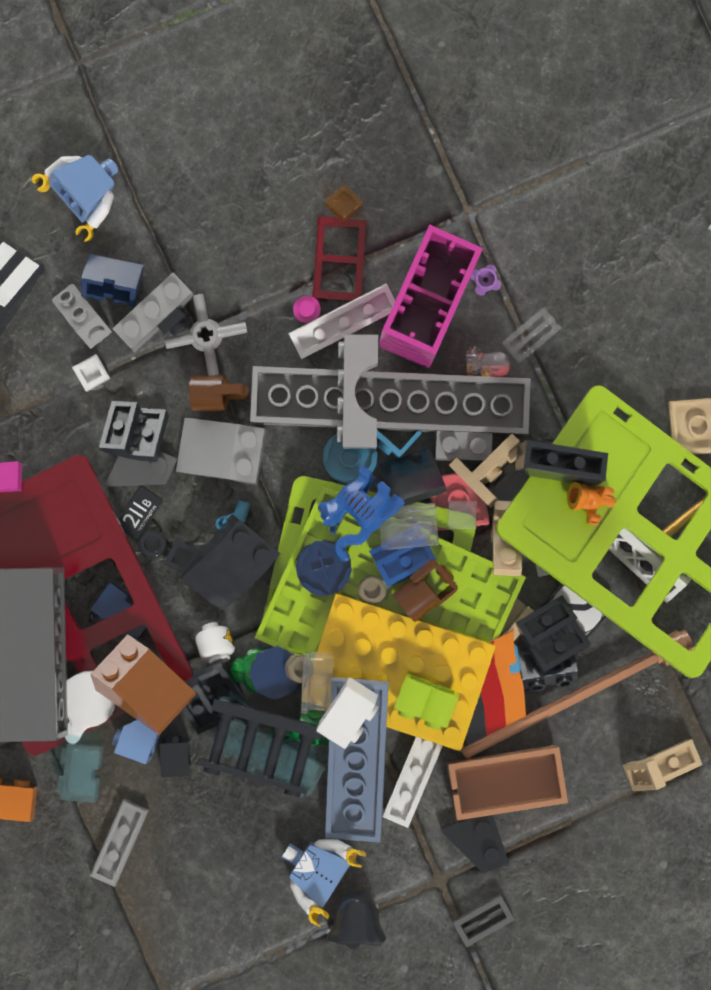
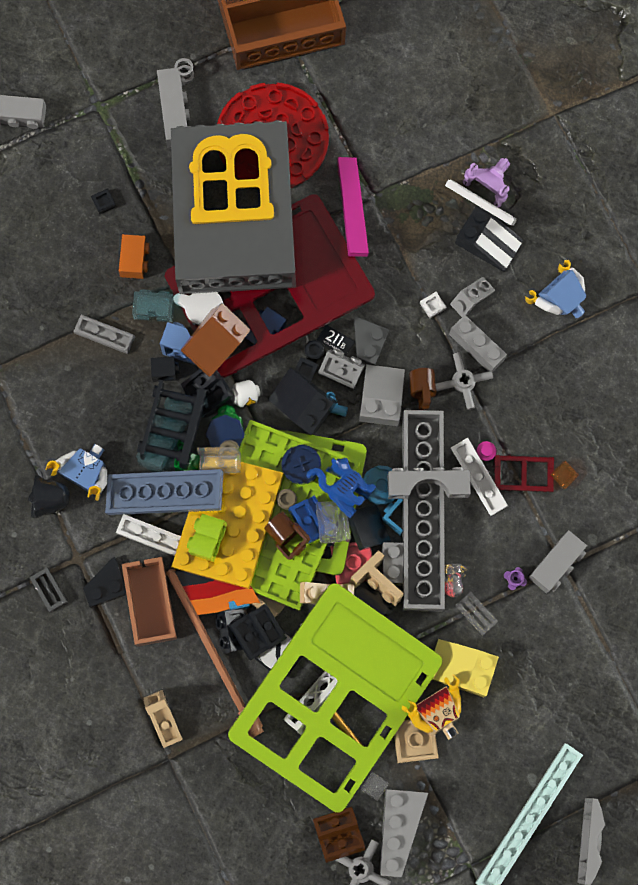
camera: 85 degrees right, 10 degrees down
brick [81,254,143,307] -> none
slope [99,401,169,462] -> none
black plate [157,308,187,337] -> none
white brick [316,677,378,749] -> none
dark pink brick [379,224,483,369] -> none
clear tile [448,500,477,529] -> none
black brick [514,440,608,486] -> none
orange piece [567,482,616,525] -> none
none -> light grey bracket [318,348,365,389]
none -> torso [402,674,461,740]
none -> light yellow slope [426,639,499,698]
none -> light grey brick [528,530,587,593]

